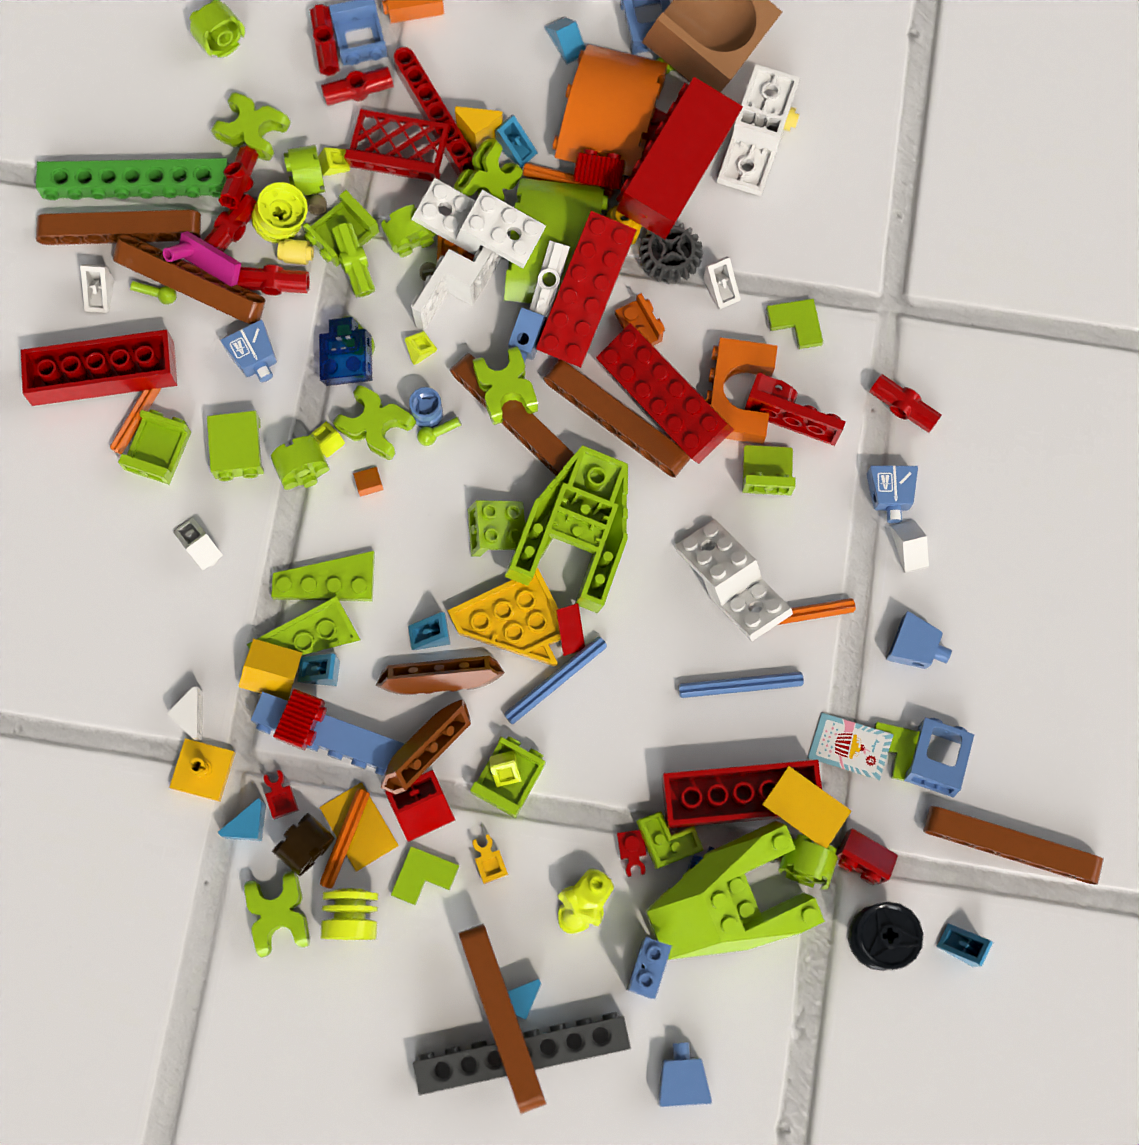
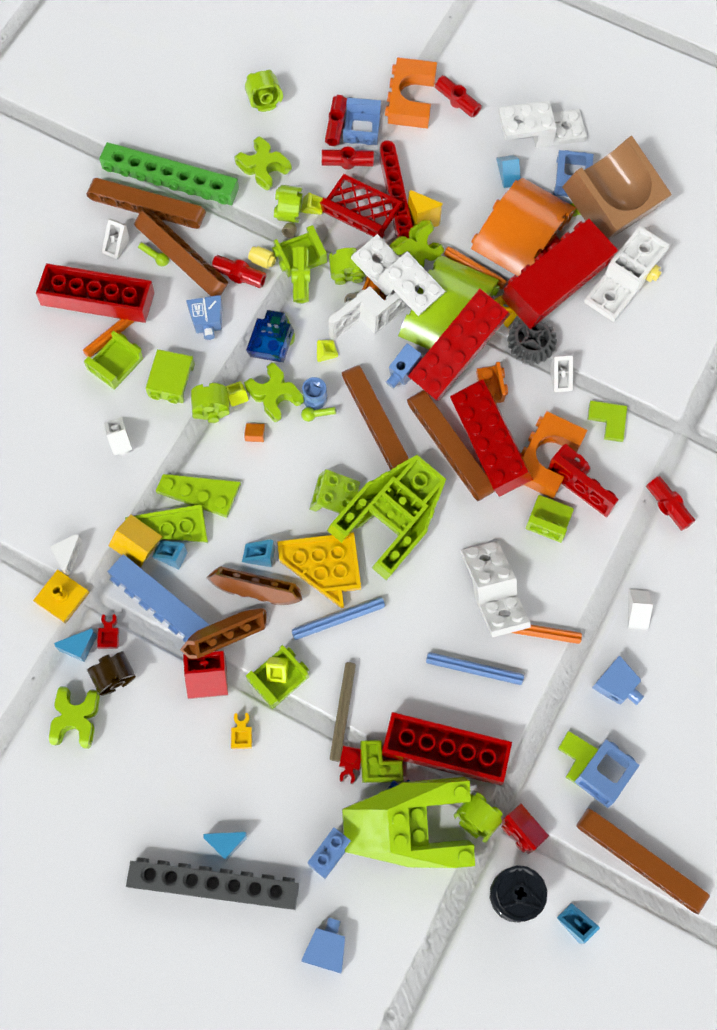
camera: 20 degrees right, 5 degrees down
dark pink piece [163,231,241,286] -> none
red piece [204,194,256,252] -> none
red piece [218,146,259,210] -> none
neon yellow wheel [251,182,308,244] -> none
red brick [273,689,327,751] -> none
yellow sticker [319,782,399,872] -> none
orange axle [320,789,370,889] -> none
neon yellow wheel [321,888,378,940] -> none
lime tile [391,846,459,906] -> none
dark orange beam [459,923,546,1114] -> none
lime piece [473,346,538,425] -> none
dark azure slope [495,115,538,168] -> none
white piece [529,240,570,317] -> none
red sticker [556,603,585,656] -> none
neon yellow head [558,868,614,934] -> none
red brick [573,149,626,190] -> none
yellow sticker [763,766,851,848] -> none
sticker [808,713,894,780] -> none
medium blue torso [866,466,918,523] -> none
none -> dark tan axle [330,662,356,762]

